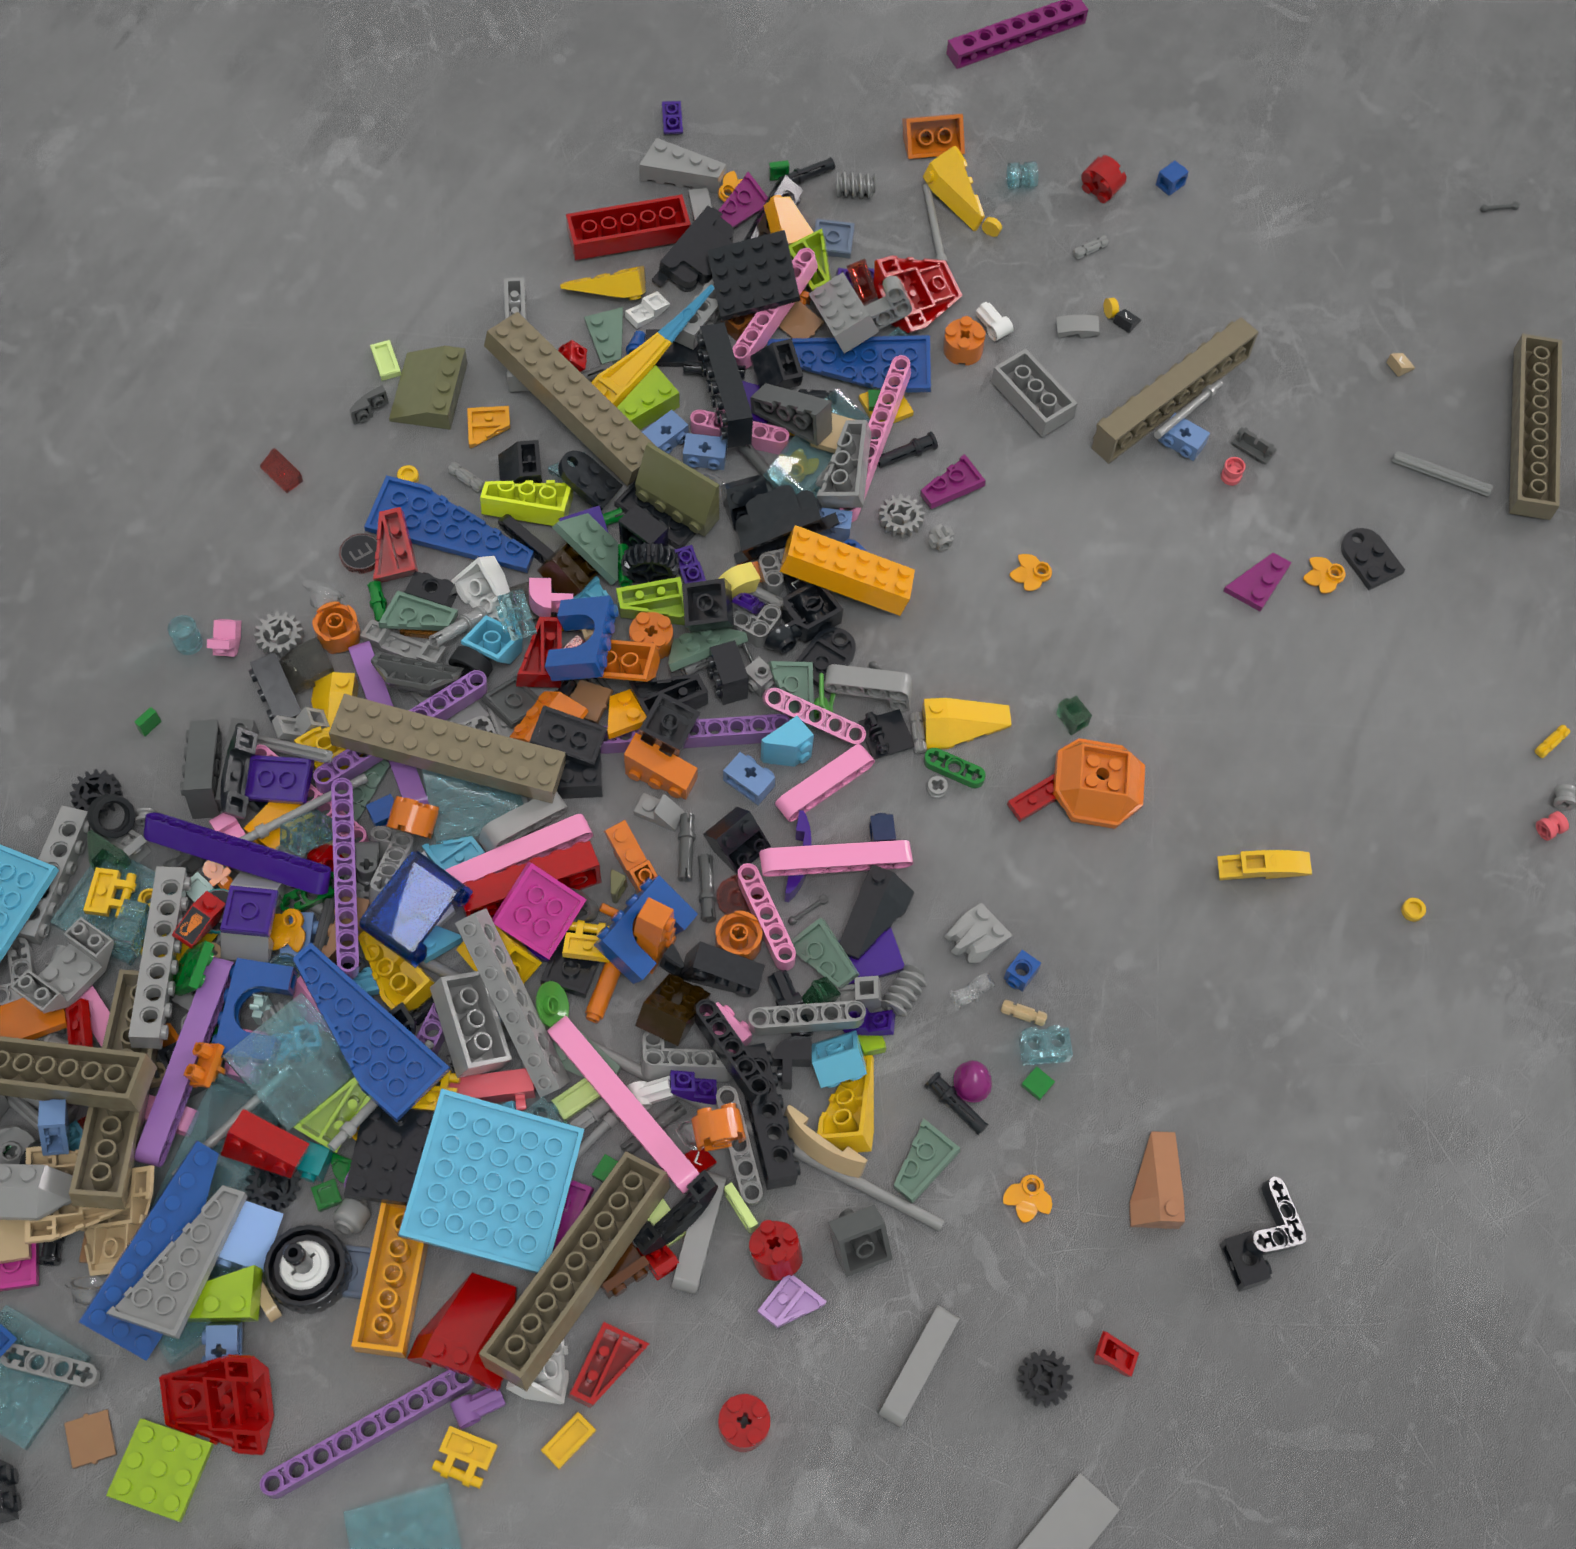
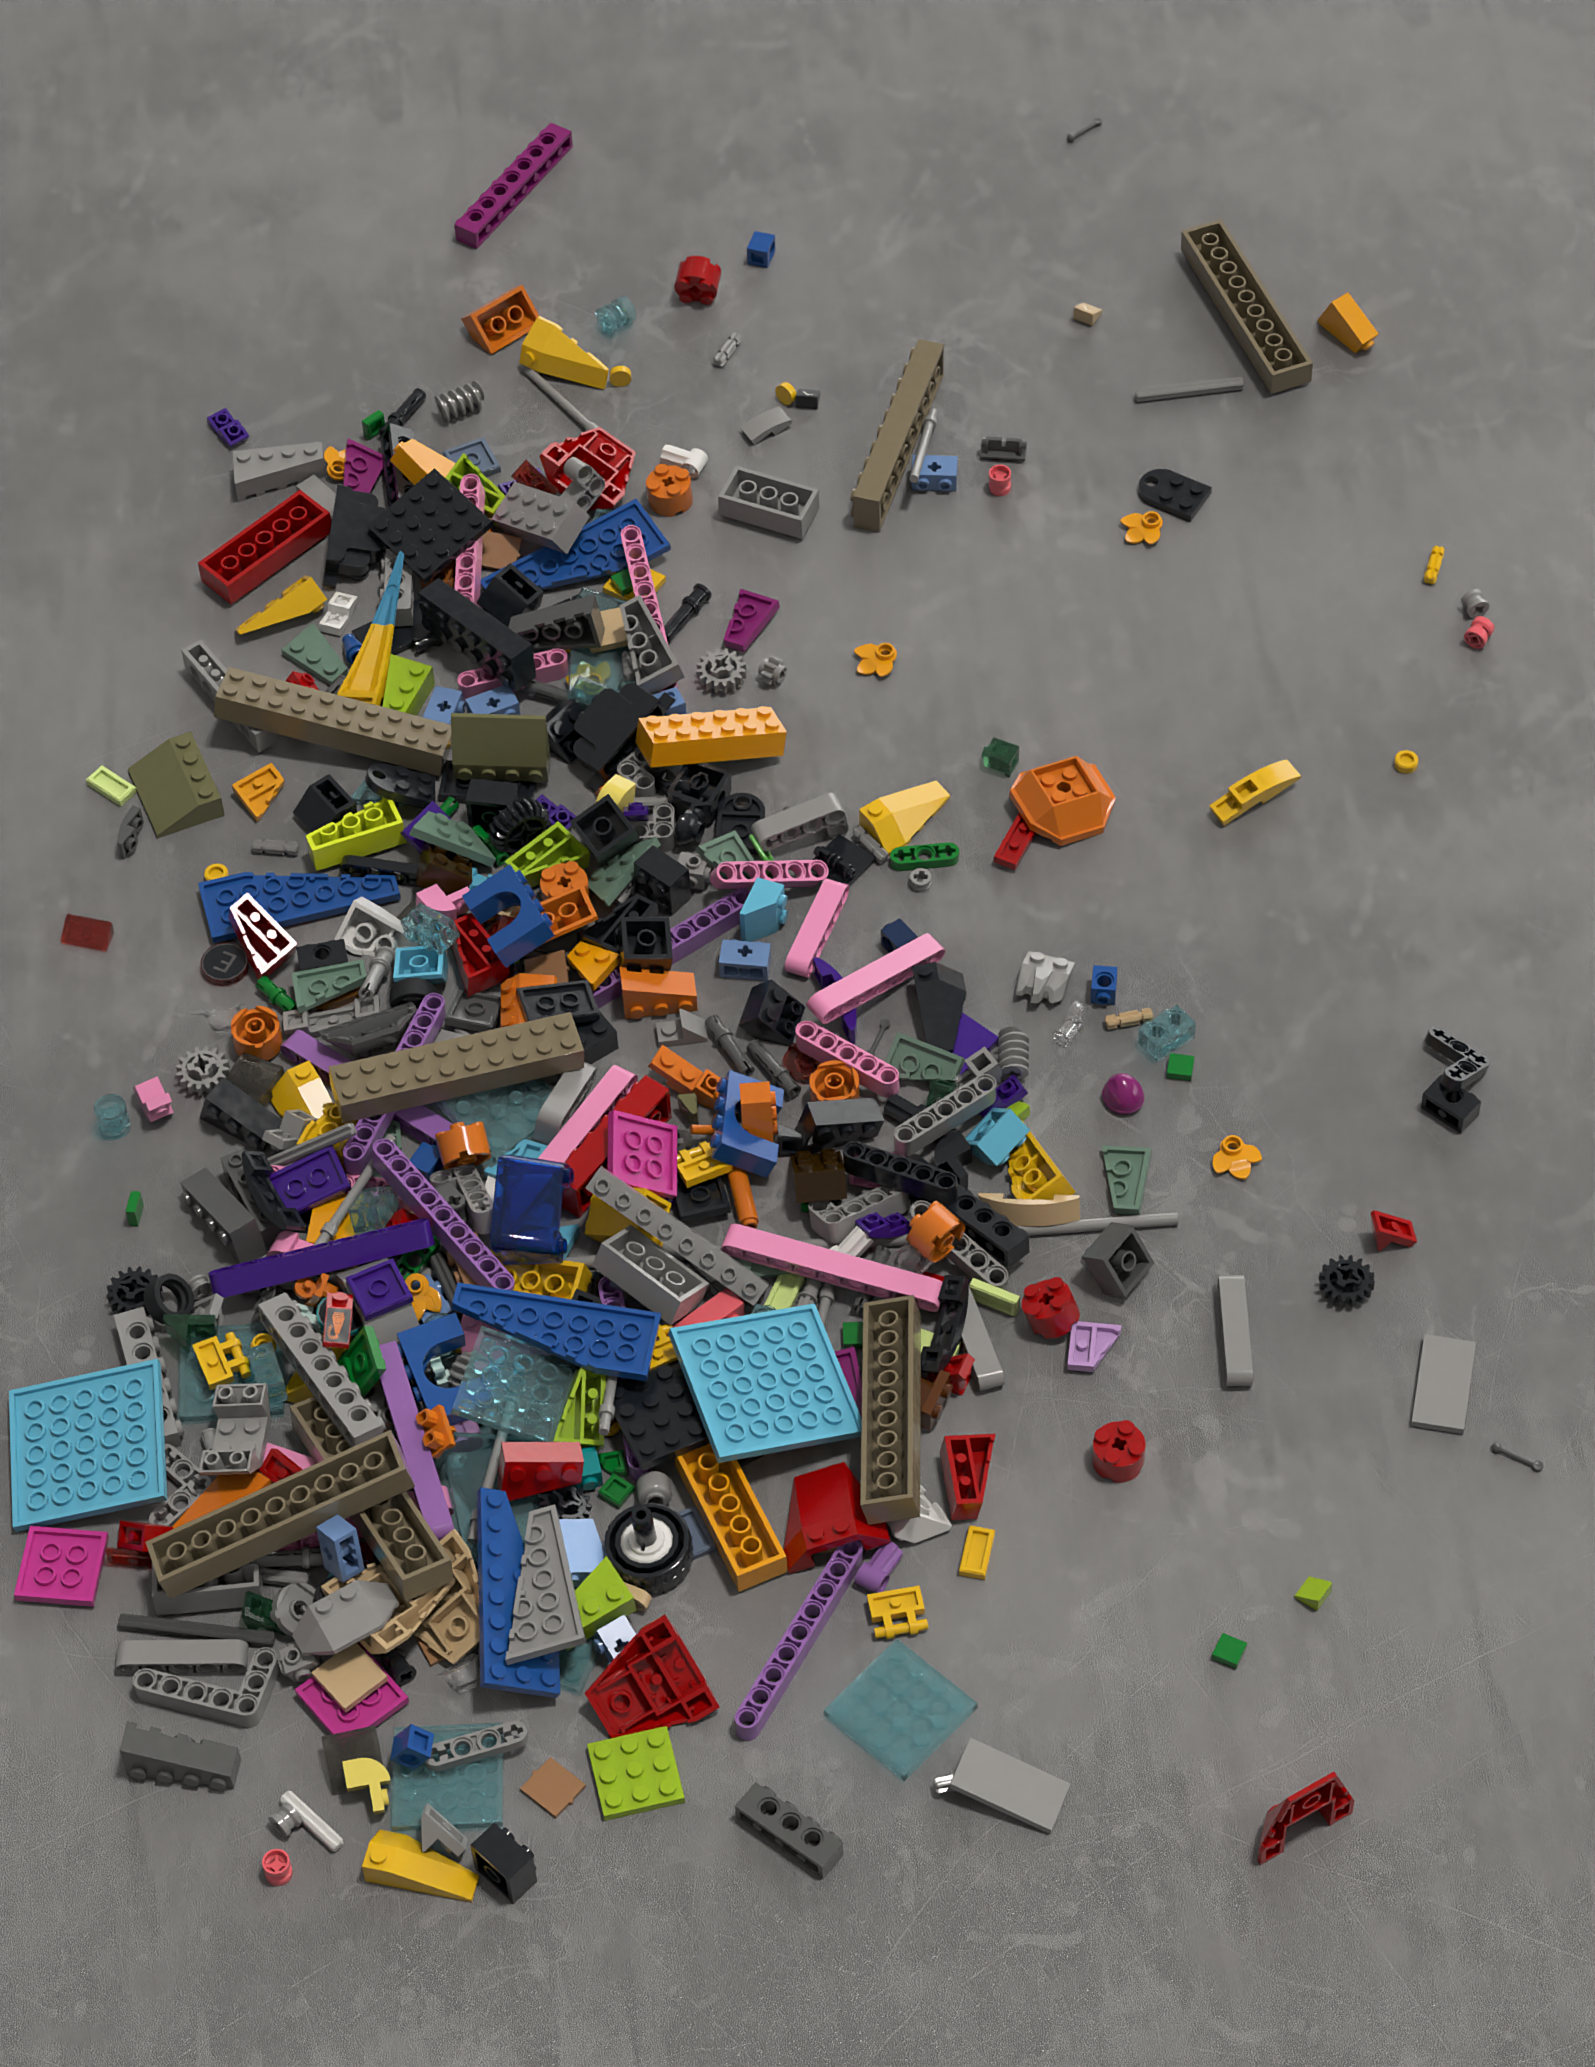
camera: 25 degrees left, 10 degrees down
bright green dish [536,981,569,1028] -> none
black pin [924,1071,989,1135] -> none
nougat wedge [1129,1131,1185,1229] -> none
magenta wing [1223,553,1292,612] -> none

